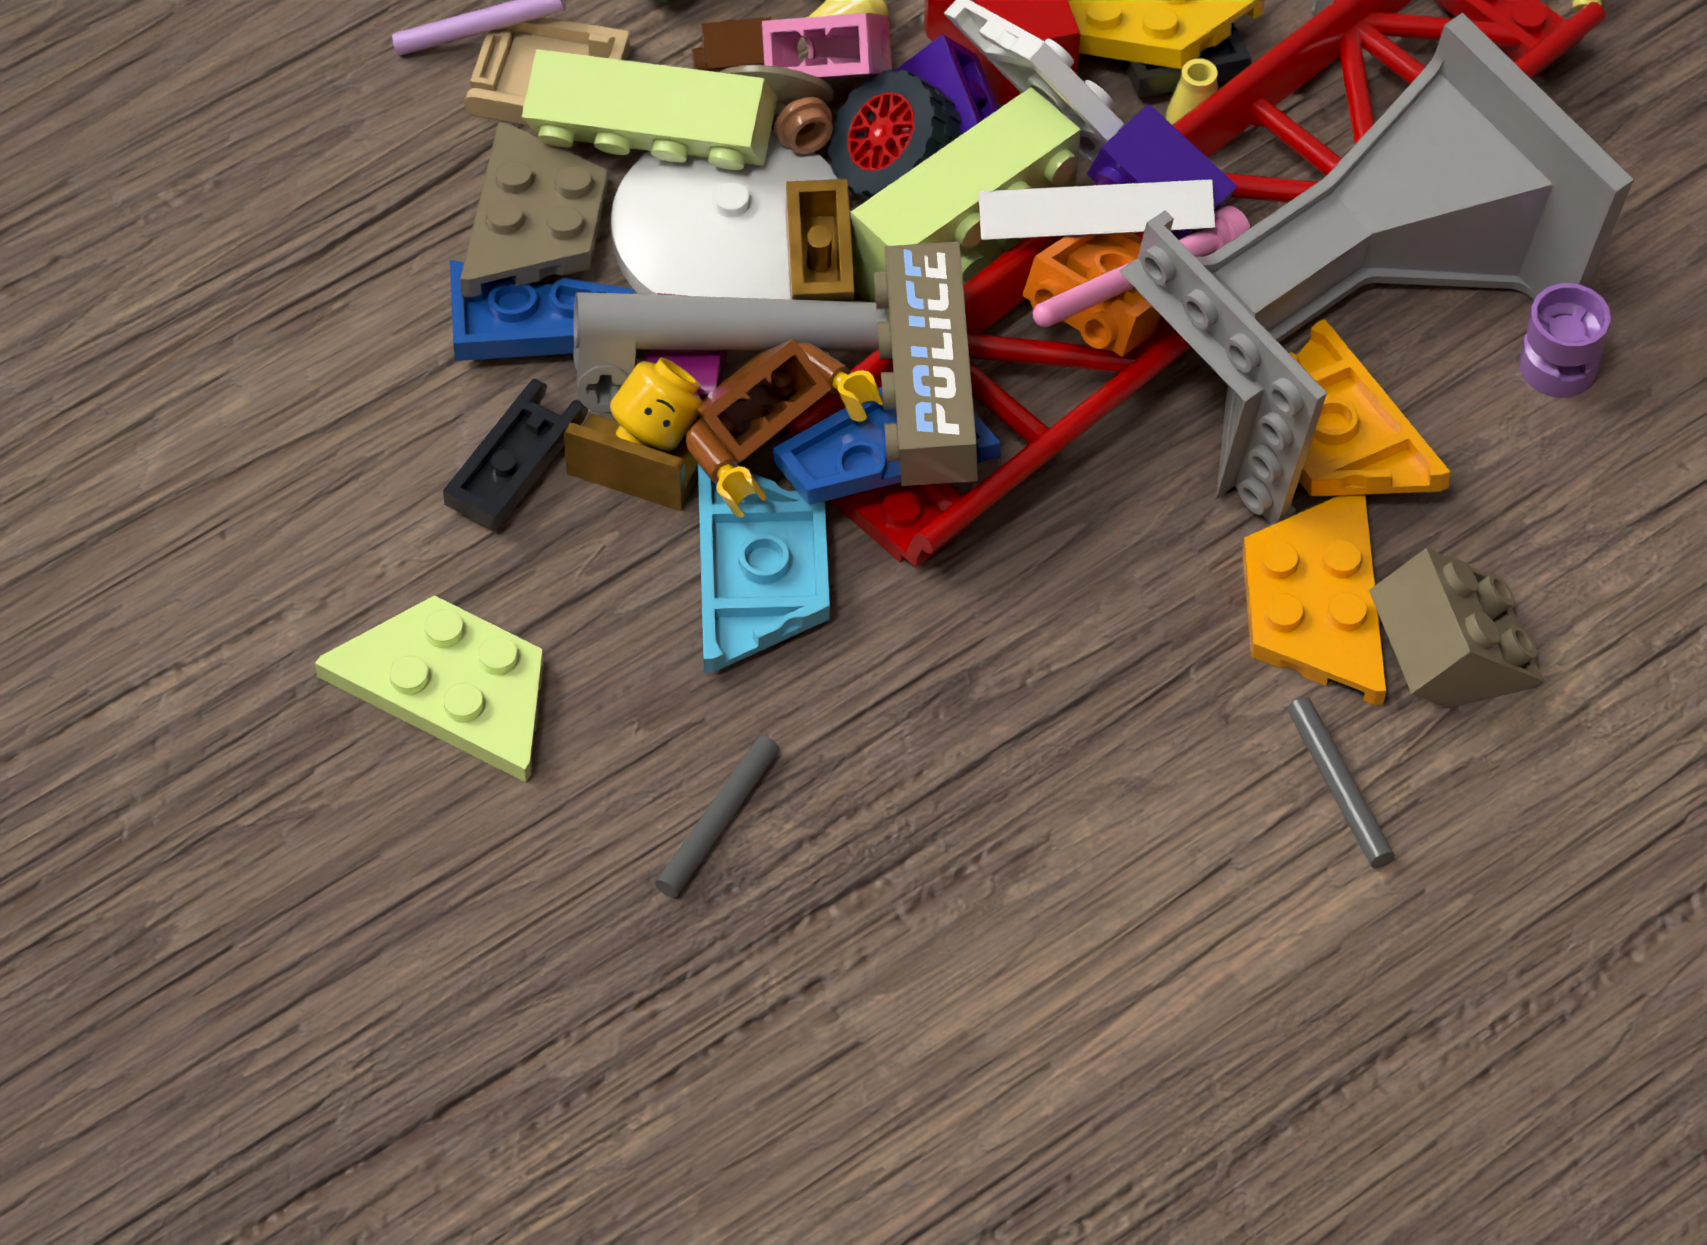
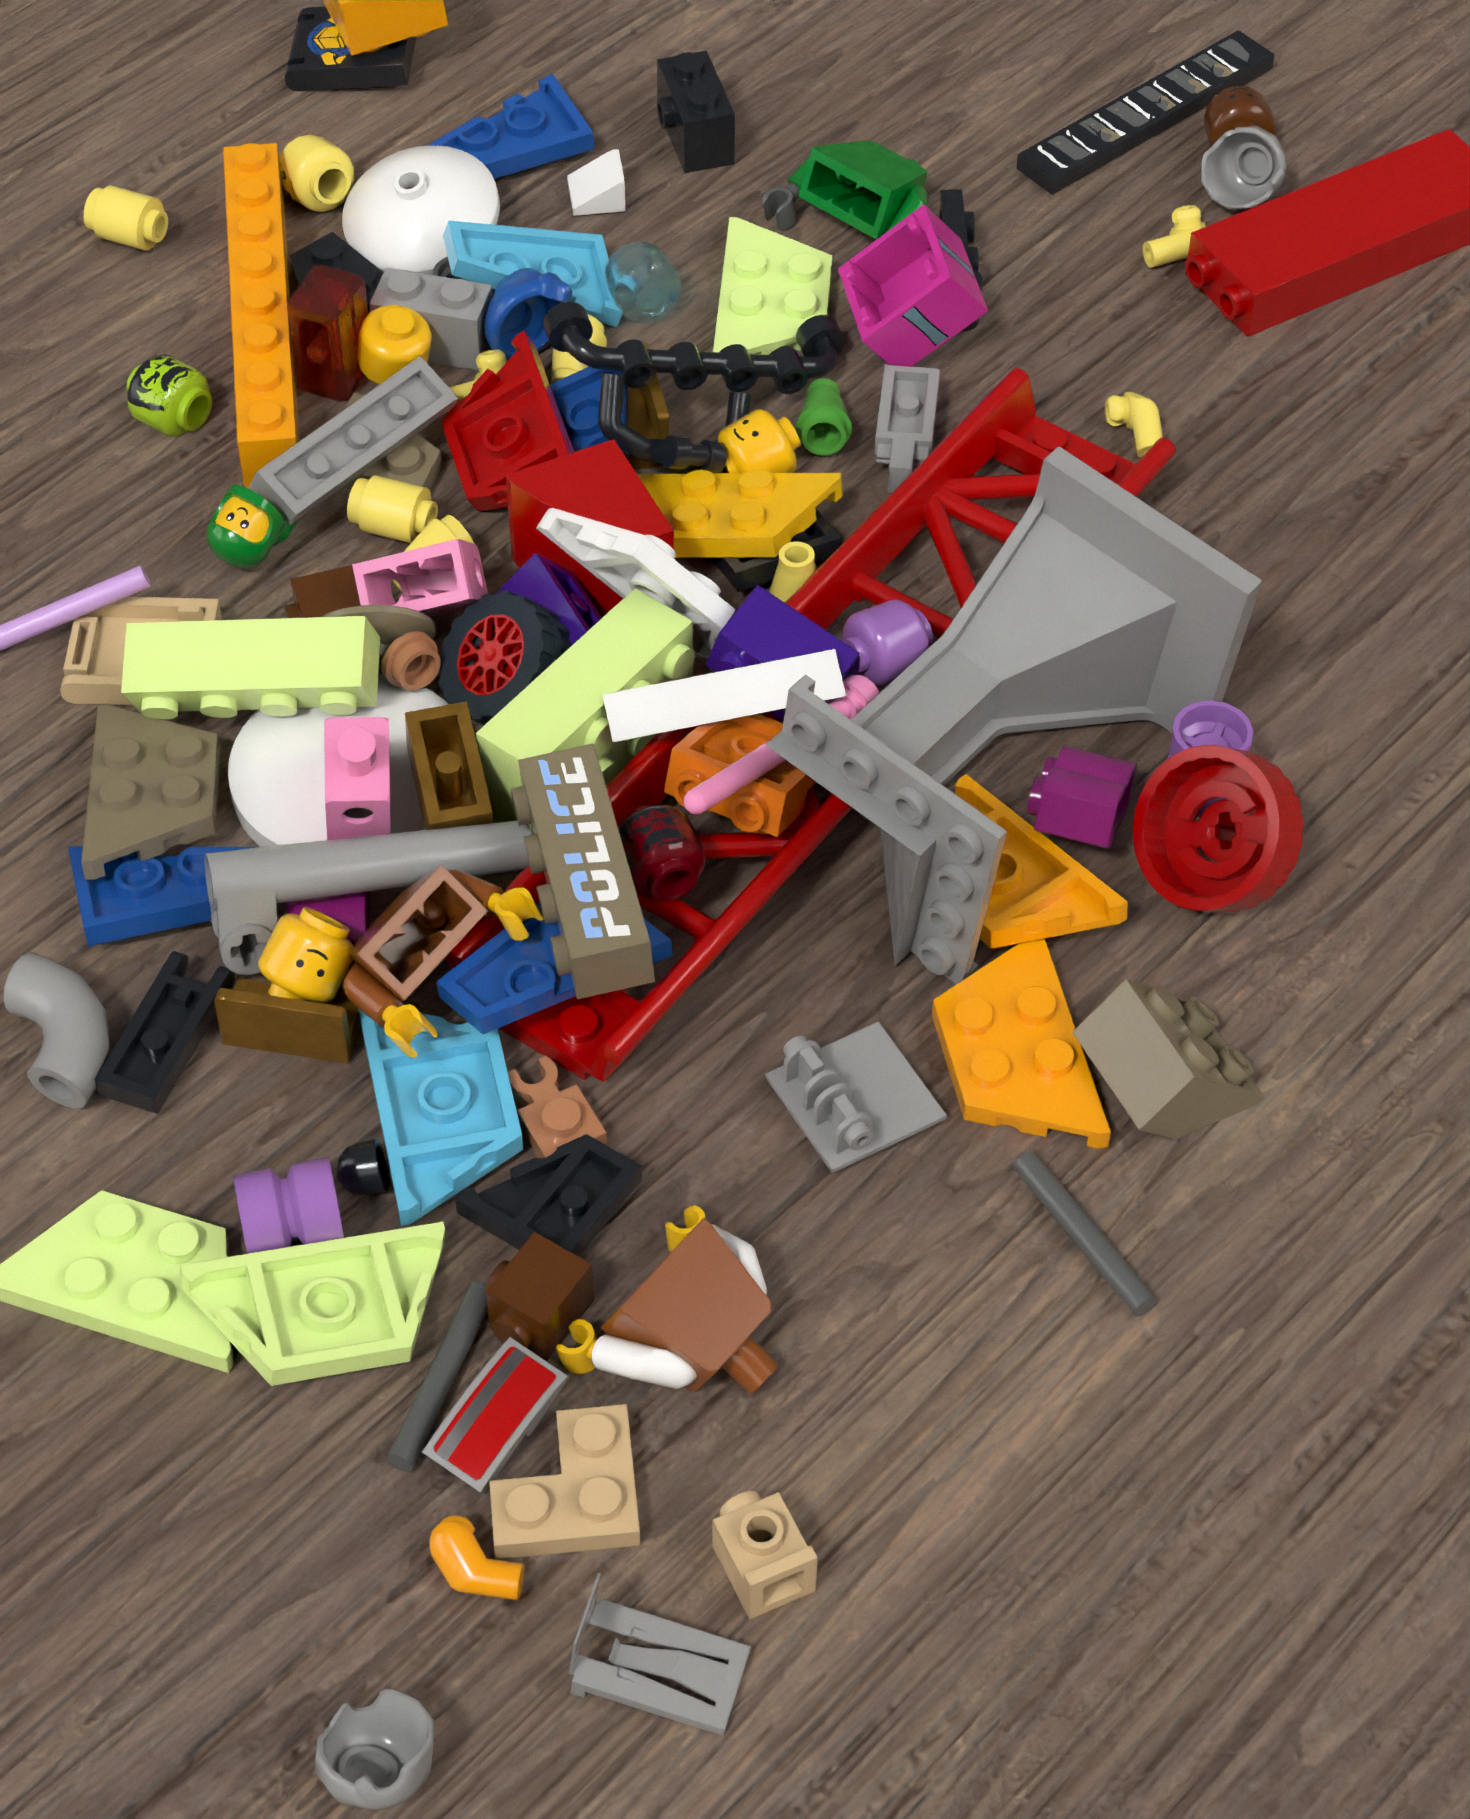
camera: 10 degrees left, 5 degrees down
none -> light grey cylinder [3,952,109,1109]
none -> yellowish green wing [180,1222,445,1386]
none -> medium lavender wheel [233,1157,344,1254]
none -> light grey hair [315,1689,434,1810]
none -> bright pink torso [324,717,391,840]
none -> black hinge [336,1138,389,1195]
none -> slope [422,1337,569,1495]
none -> light orange arm [429,1515,525,1601]
none -> black wing [455,1134,642,1257]
none -> reddish brown brick [485,1232,594,1361]
none -> tan plate [489,1404,640,1560]
none -> nougat plate [508,1056,607,1158]
none -> dark orange torso [556,1205,779,1395]
none -> light grey piece [569,1573,751,1736]
none -> dark red head [618,805,706,901]
none -> tan brick [712,1491,818,1620]
none -> light grey hinge [765,1022,947,1173]
none -> medium lavender head [841,599,933,687]
none -> magenta brick [1027,745,1137,849]
none -> red piece [1133,745,1304,913]

